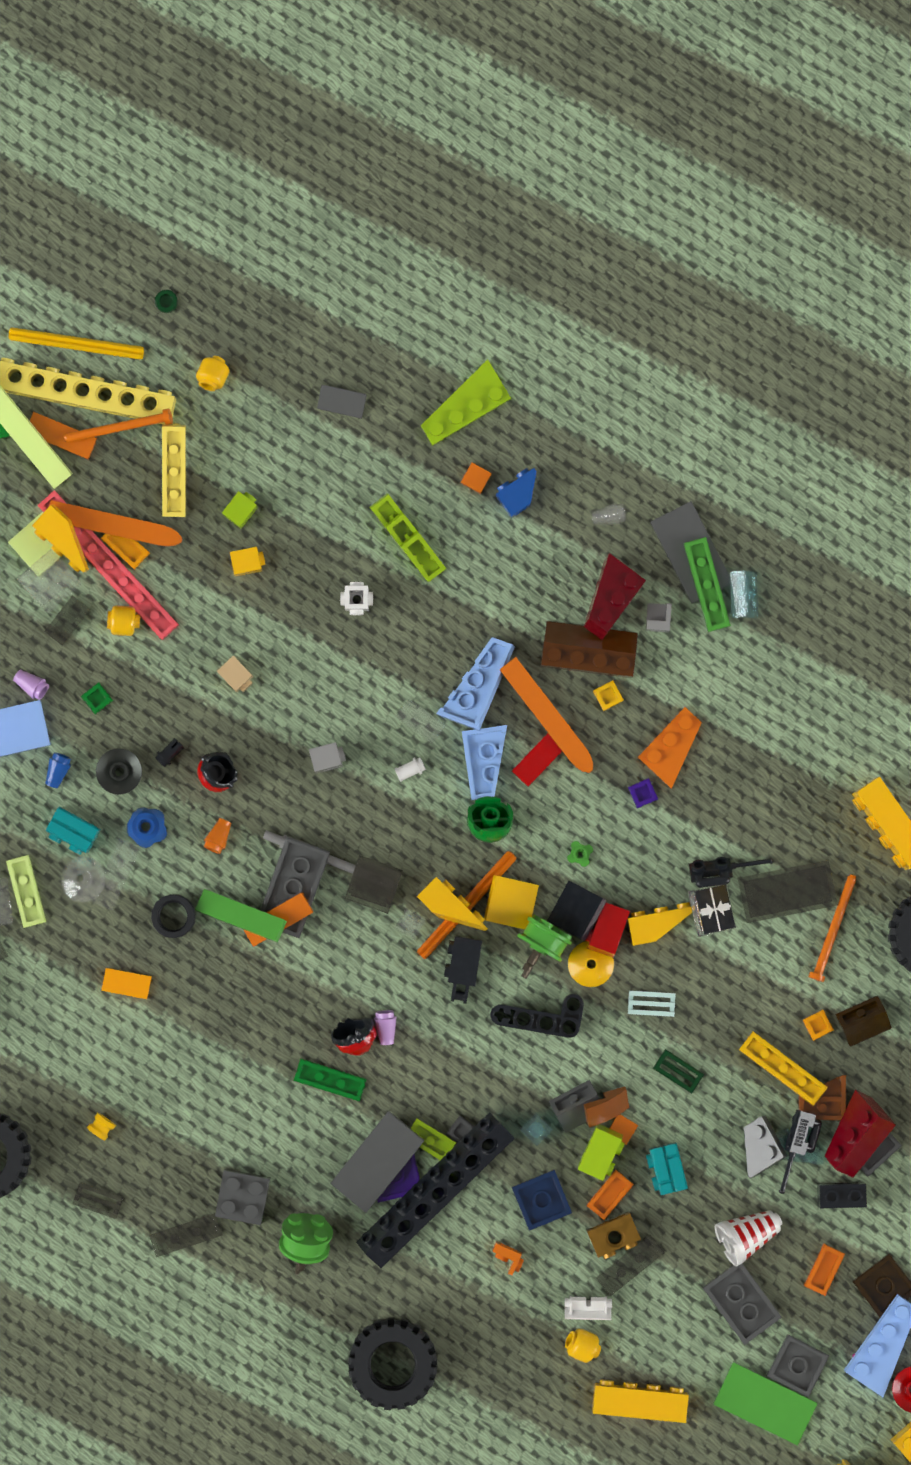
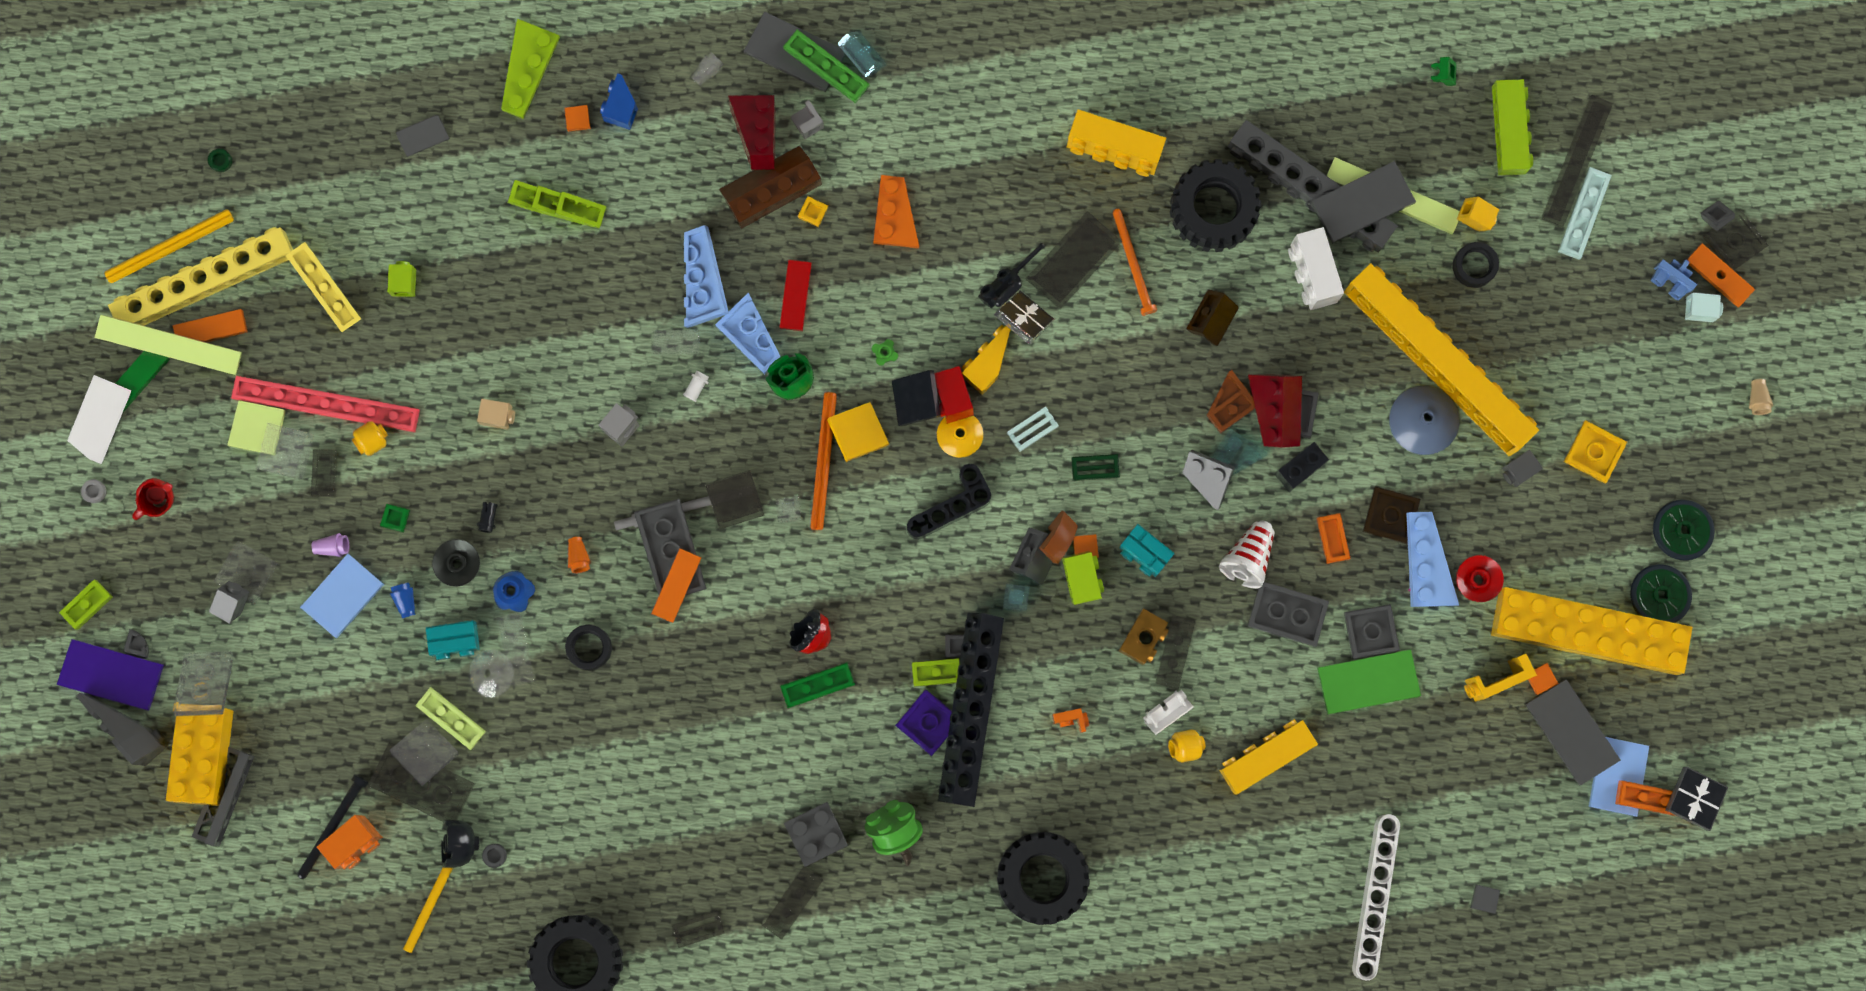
camera: 40 degrees left, 5 degrees down
yellow slope [32,505,89,573] -> none
orange piece [49,500,183,546] -> none
orange bar [64,408,173,442] -> none
yellow wheel [87,1112,116,1141] -> none
light orange tile [101,534,150,570] -> none
light orange tile [101,968,152,999] -> none
bright green tile [195,889,287,943] -> none
yellow head [196,356,229,392] -> none
black hair [197,751,238,792] -> none
yellow brick [230,547,266,577] -> none
dark grey tile [330,1111,425,1213] -> none
white brick [340,582,373,615] -> none
lavender cone [374,1010,397,1045] -> none
yellow slope [417,877,488,931] -> none
black brick [444,936,482,1004] -> none
orange piece [499,657,593,773] -> none
dark blue tile [512,1170,572,1231] -> none
bright green wheel [517,914,573,979] -> none
orange tile [586,1169,634,1220] -> none
dark purple tile [628,778,658,808] -> none
yellow tile [739,1031,828,1106] -> none
black piece [779,1109,822,1194] -> none
light orange tile [803,1009,834,1041] -> none

